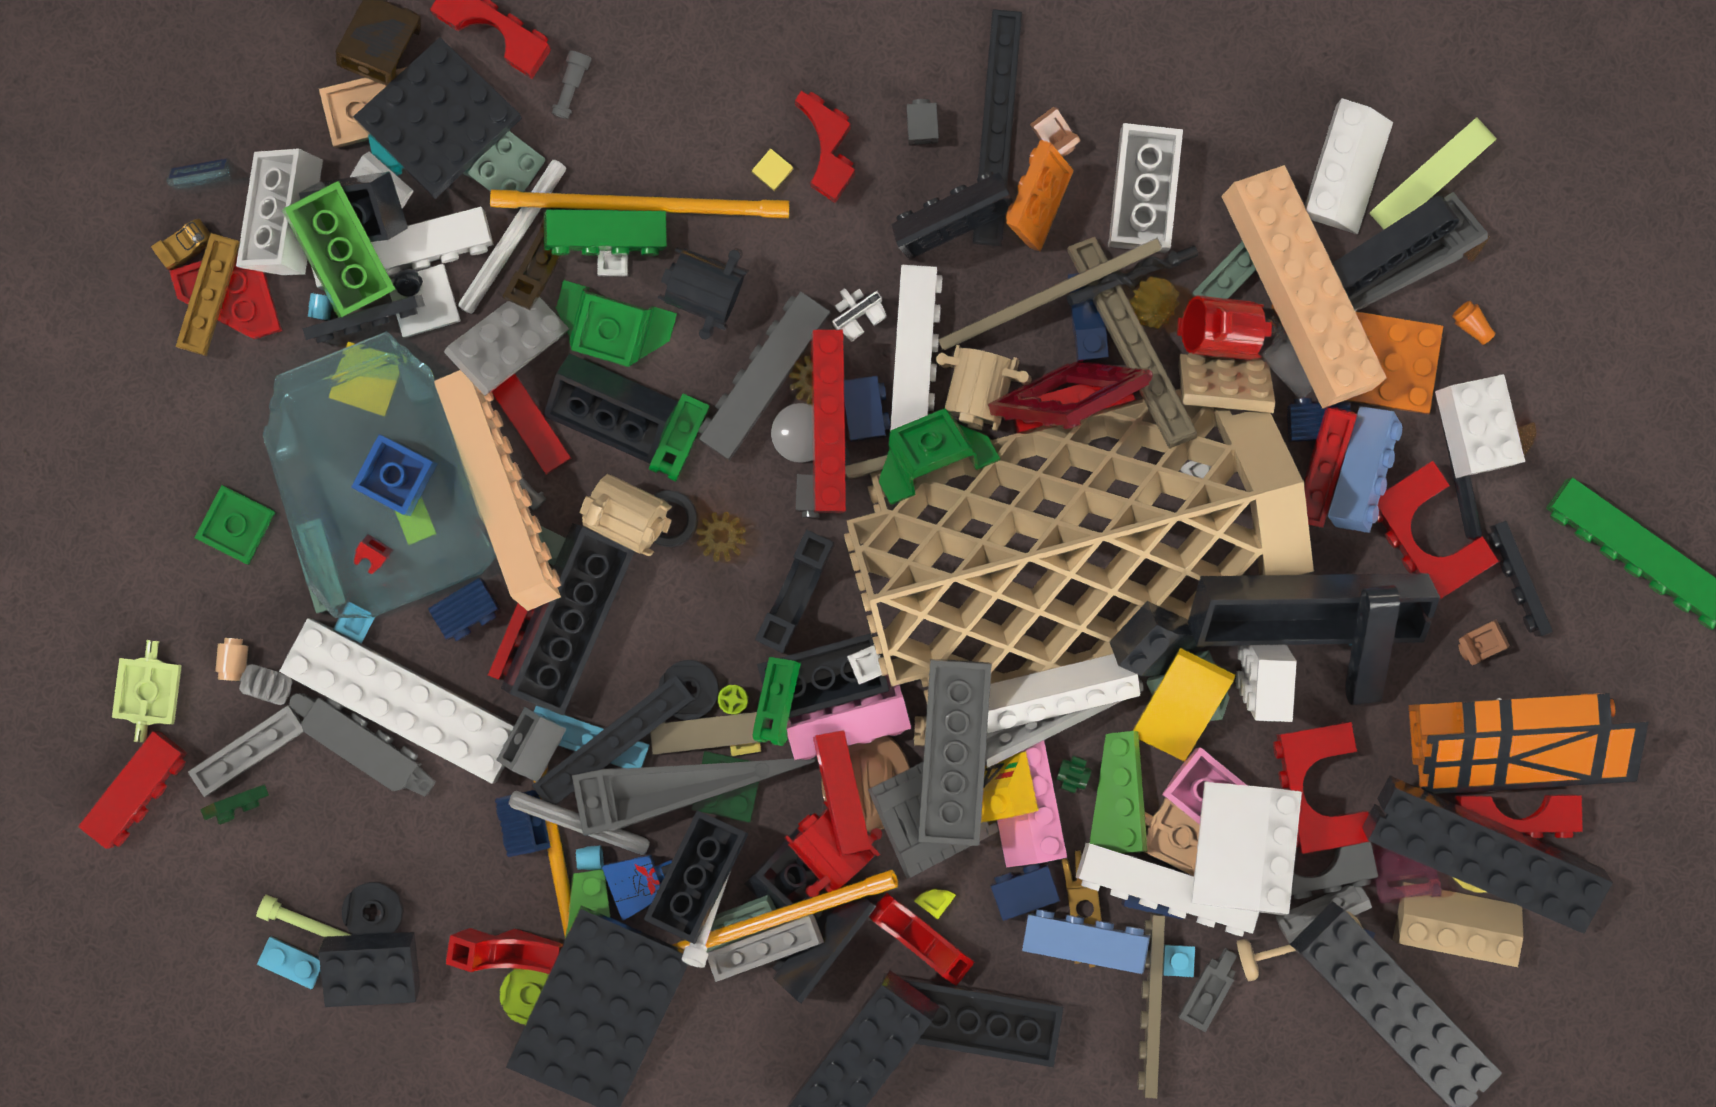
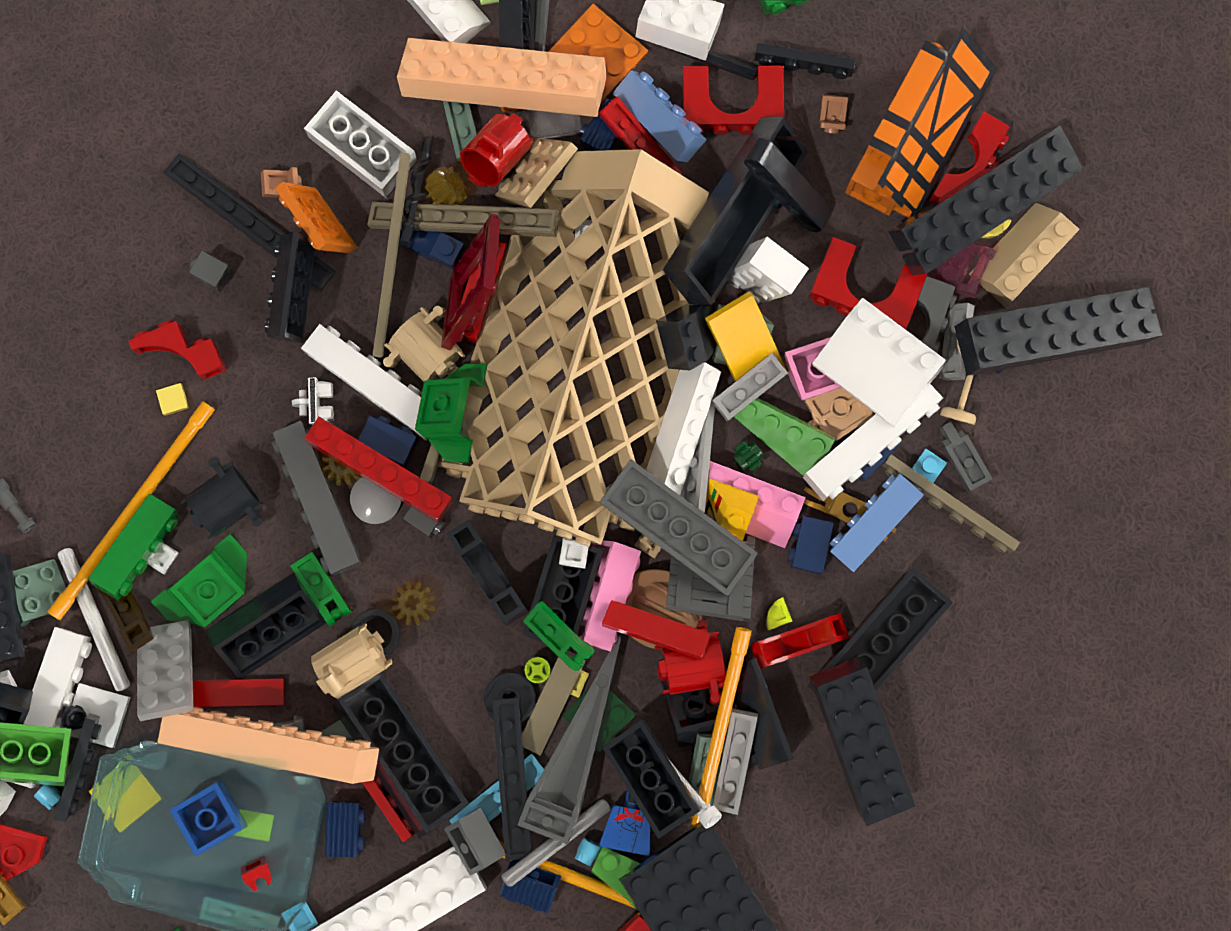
camera: 60 degrees left, 5 degrees down
none -> light grey plate [711,353,788,421]

